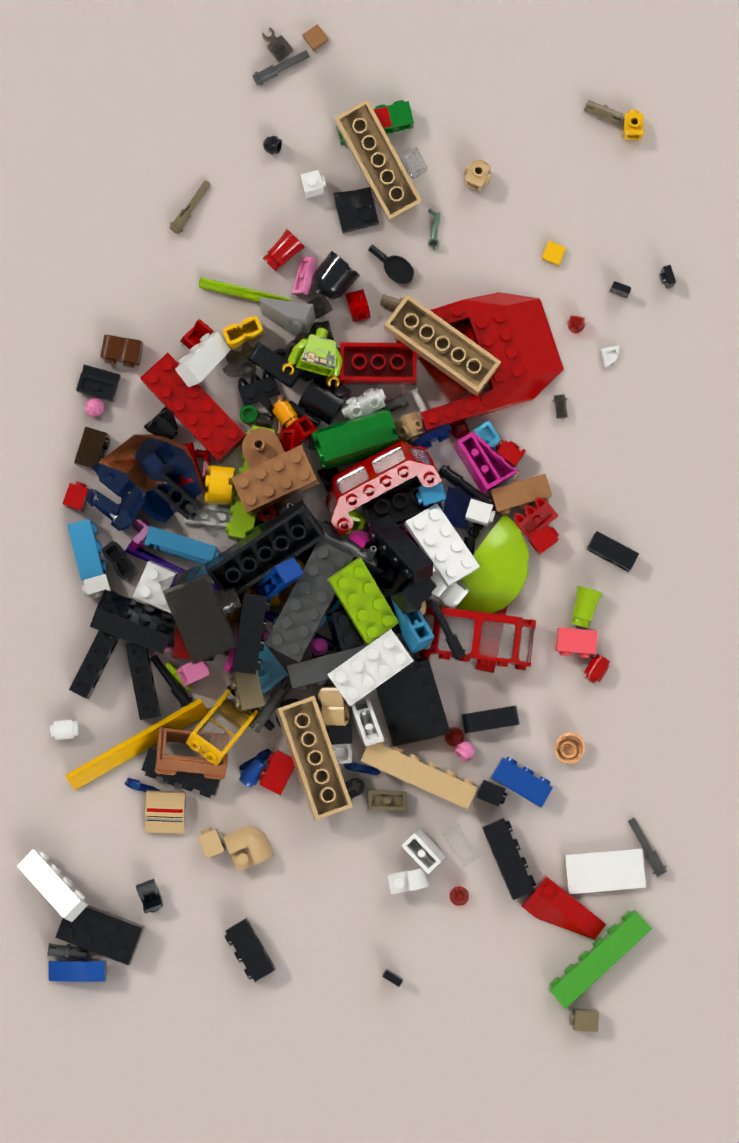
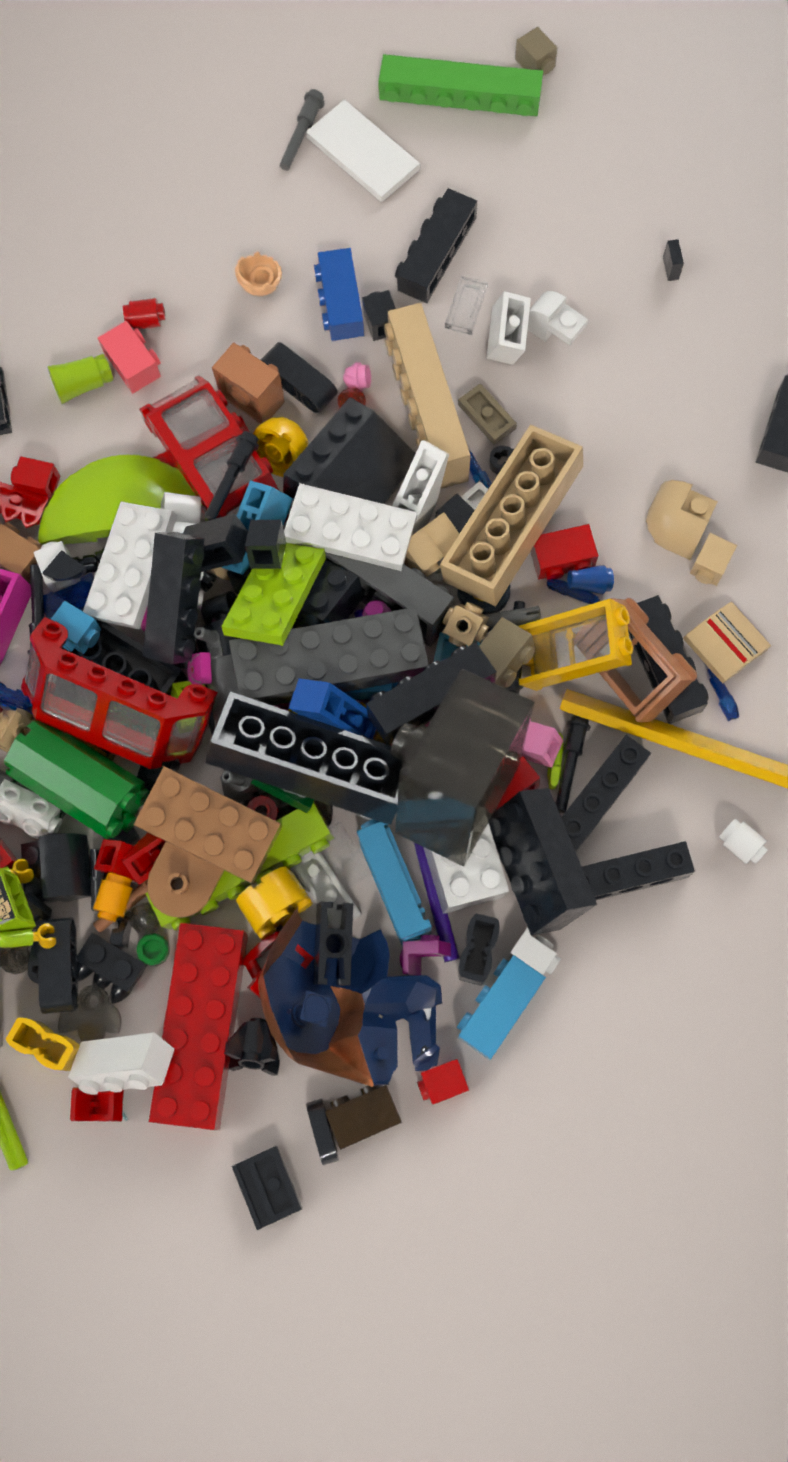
camera: 125 degrees left, 10 degrees down
bright pink plate [85,398,104,417] -> none
reddish brown brick [100,334,144,368] -> none
clear red plate [449,886,469,906] -> none
red wedge [521,876,606,940] -> none
none -> black tile [42,550,87,581]
none -> nougat container [212,342,285,424]
none -> black brick [245,520,286,569]
none -> yellow cylinder [252,417,308,477]
none -> black beam [306,1098,339,1166]
none -> tan brick [443,602,489,647]

